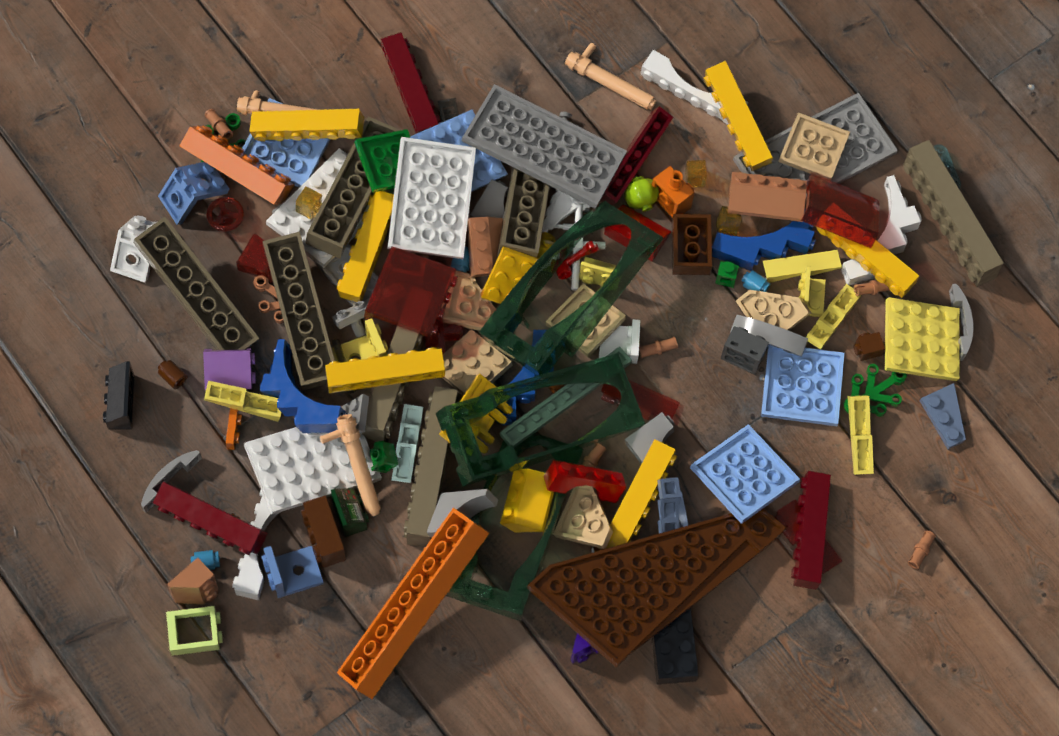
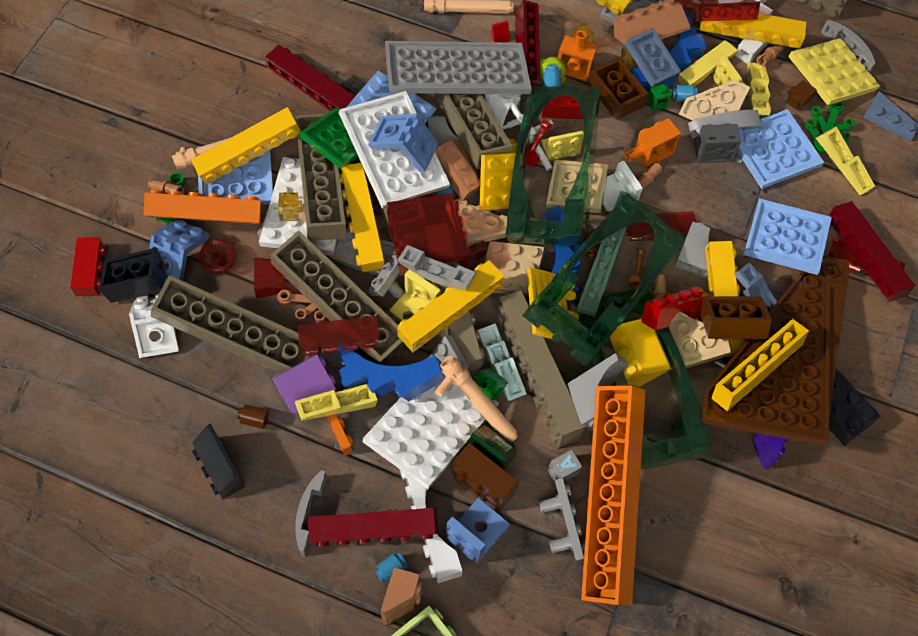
camera: 30 degrees left, 5 degrees down
none -> red brick [70,237,107,296]
none -> black slope [99,248,165,303]
none -> clear red windscreen [297,316,379,356]
none -> medium blue bracket [368,114,439,172]
none -> light grey slope [398,245,476,289]
none -> red slope [491,21,510,43]
none -> light grey plate [539,478,585,565]
none -> dark azure brick [544,64,561,91]
none -> light grey brick [548,450,582,482]
none -> orange brick [624,118,681,169]
none -> sand blue plate [625,28,681,87]
none -> dark orange hinge [628,249,645,290]
none -> reddish brown brick [700,296,772,340]
none -> yellow brick [711,319,809,411]

